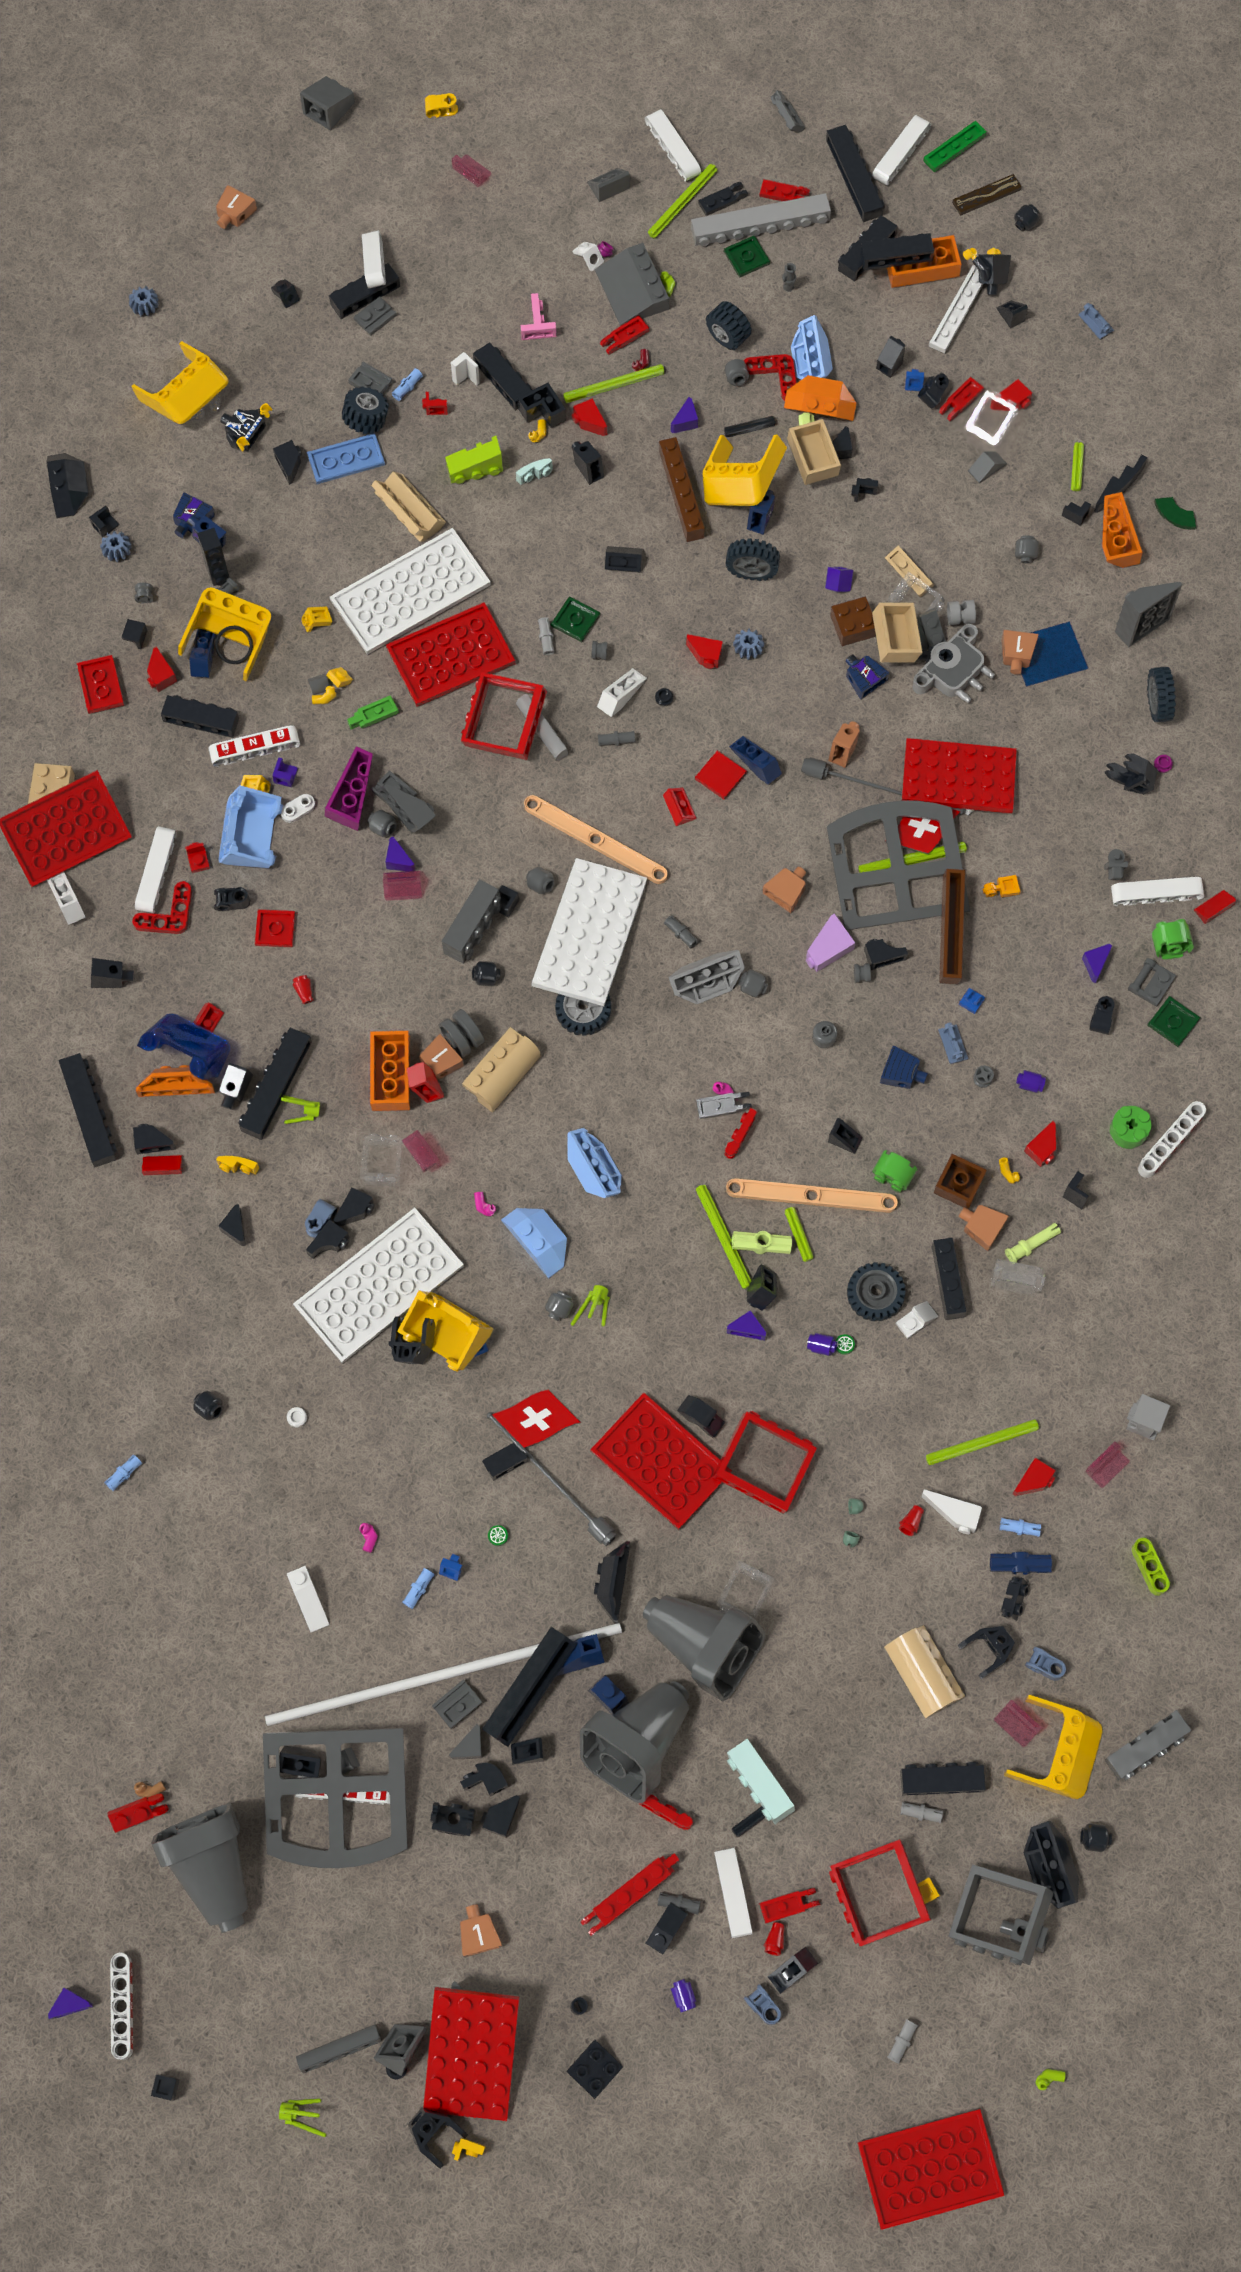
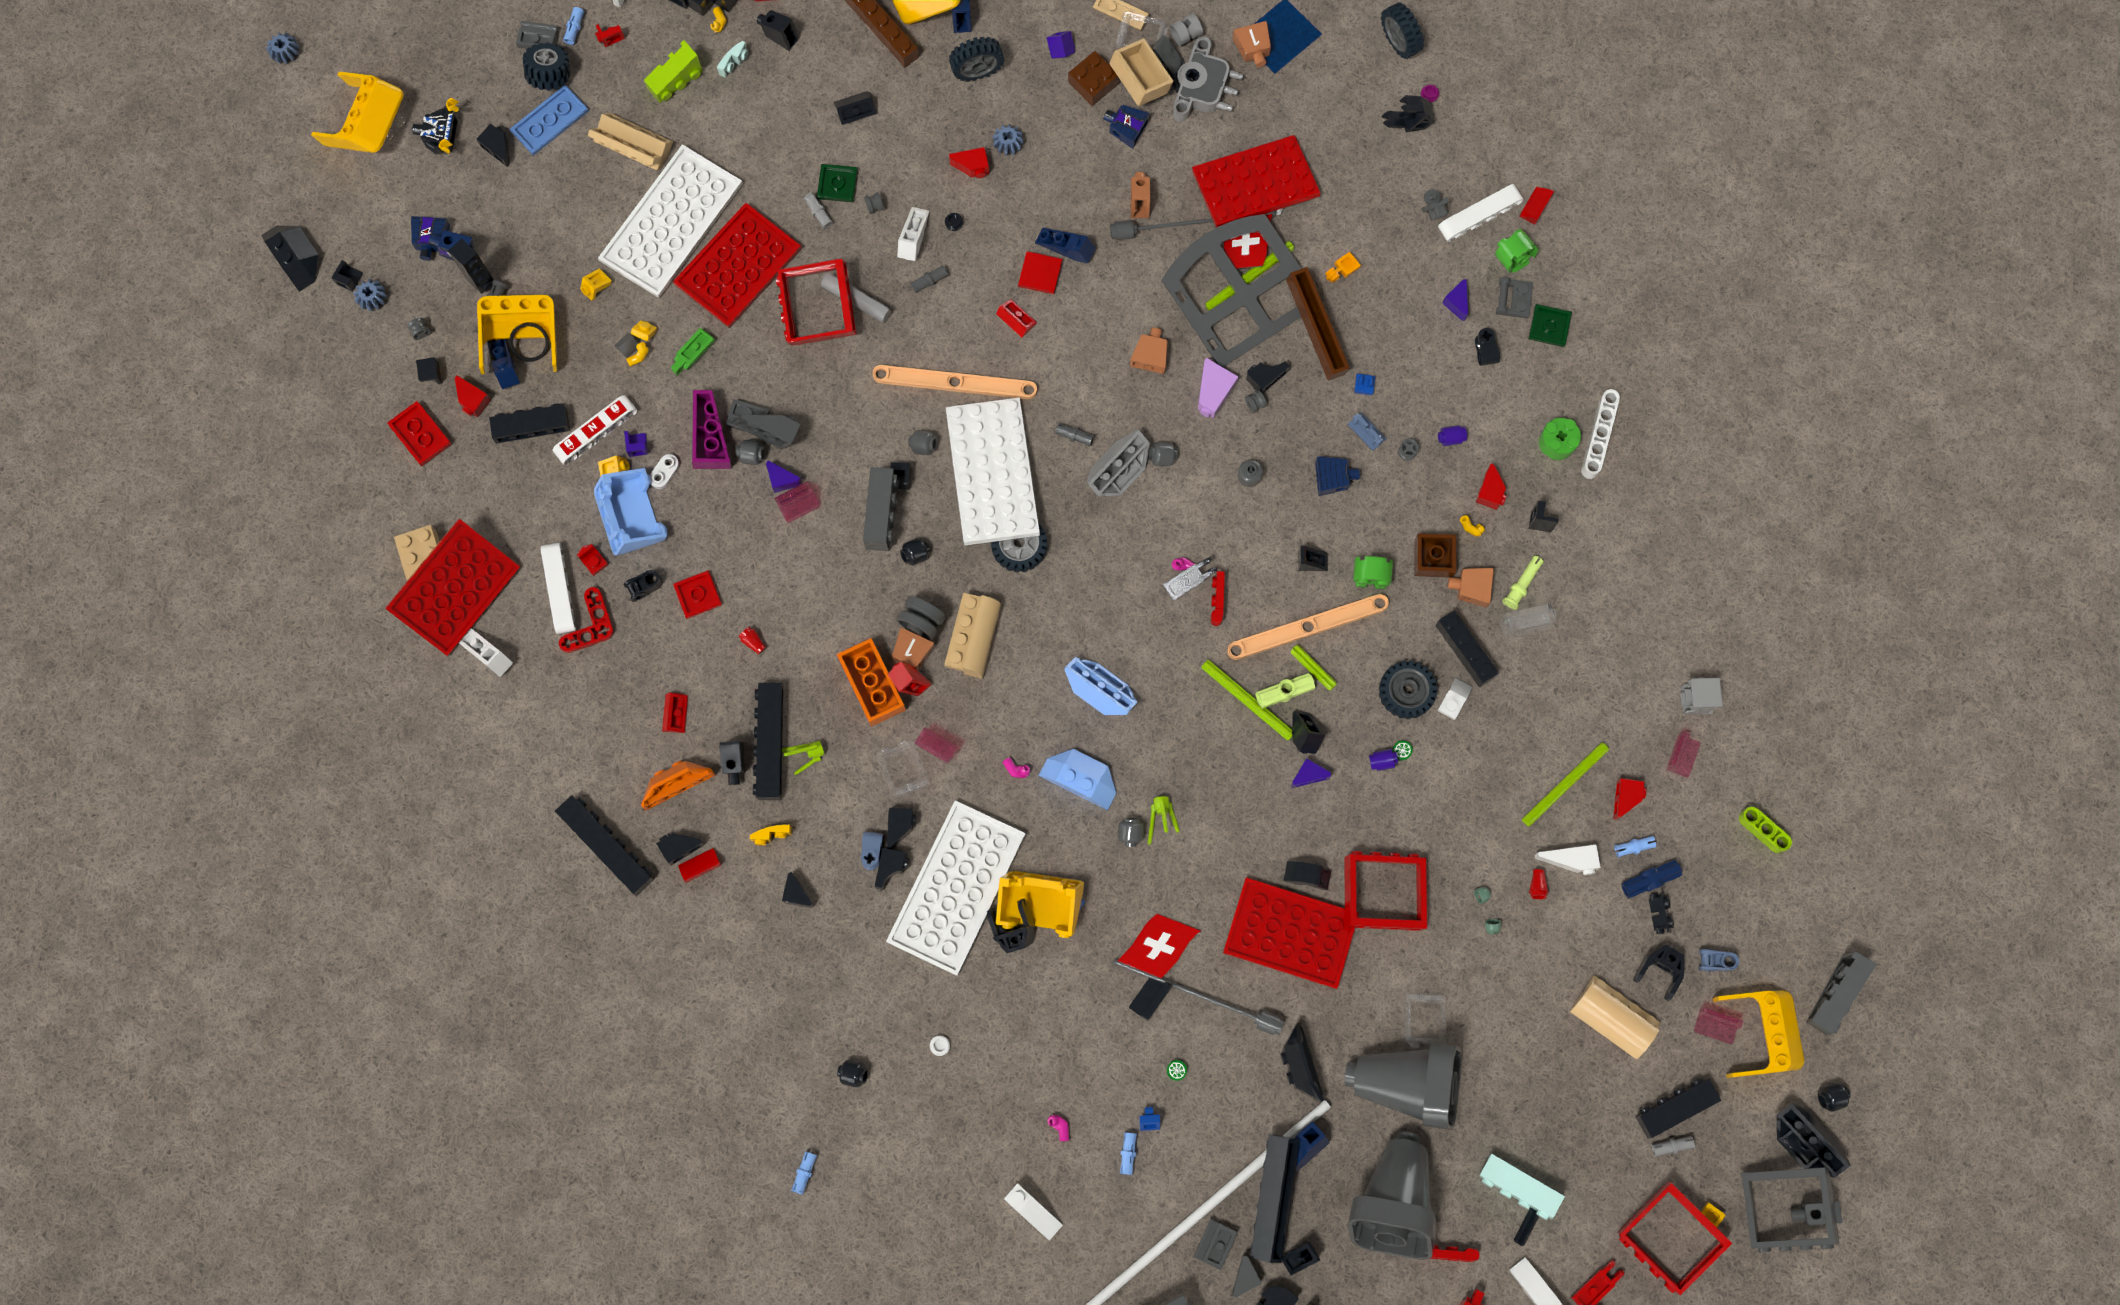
camera: 25 degrees left, 5 degrees up
black torso [91,958,134,988] -> none
clear blue windscreen [137,1013,231,1080] -> none
dark blue torso [588,1675,629,1715] -> none

